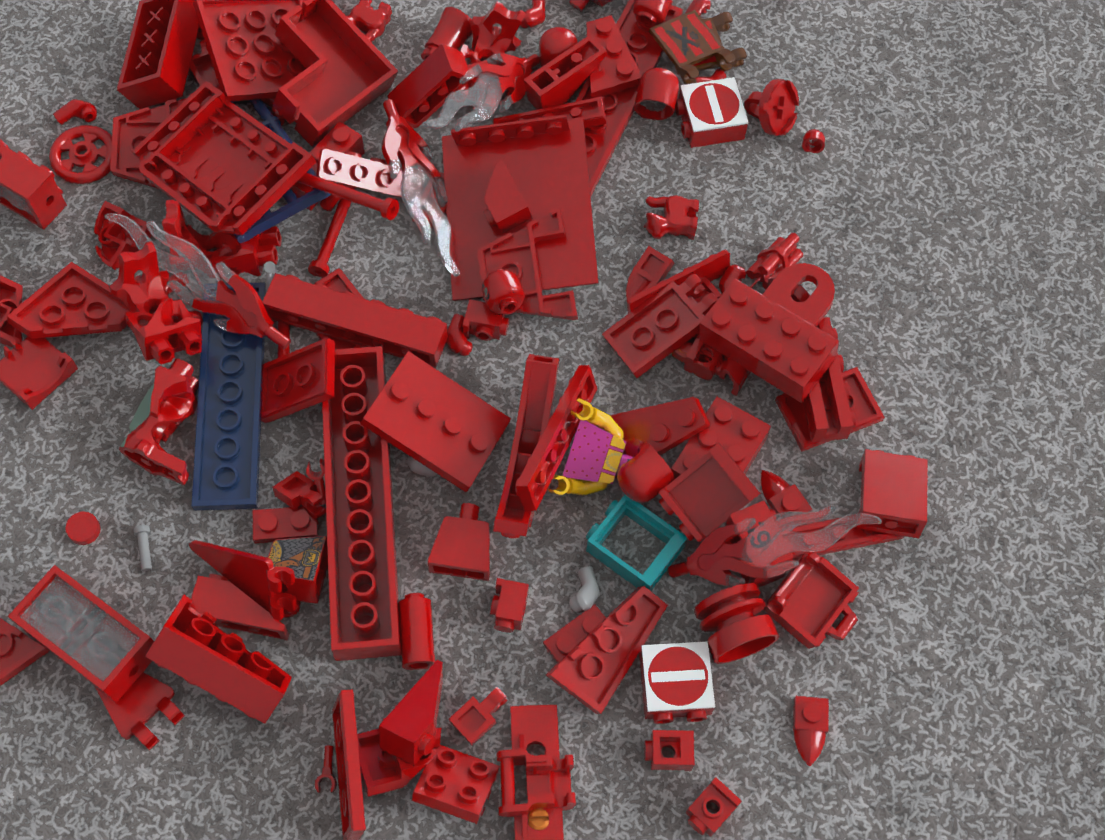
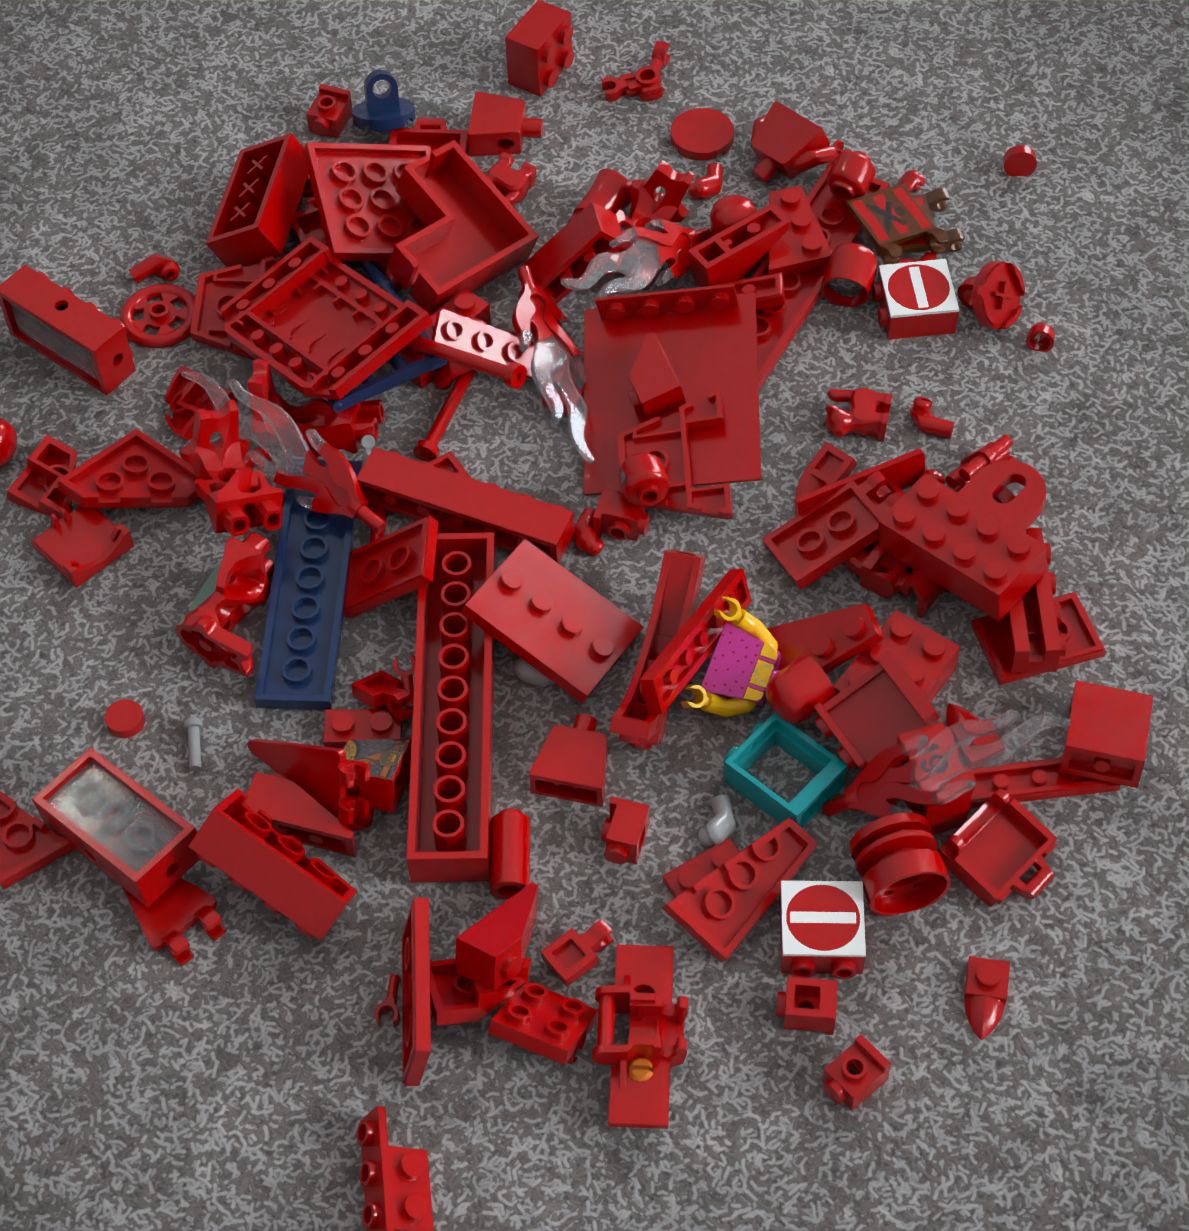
camera: 10 degrees right, 10 degrees down
none -> red arm [910,397,955,439]

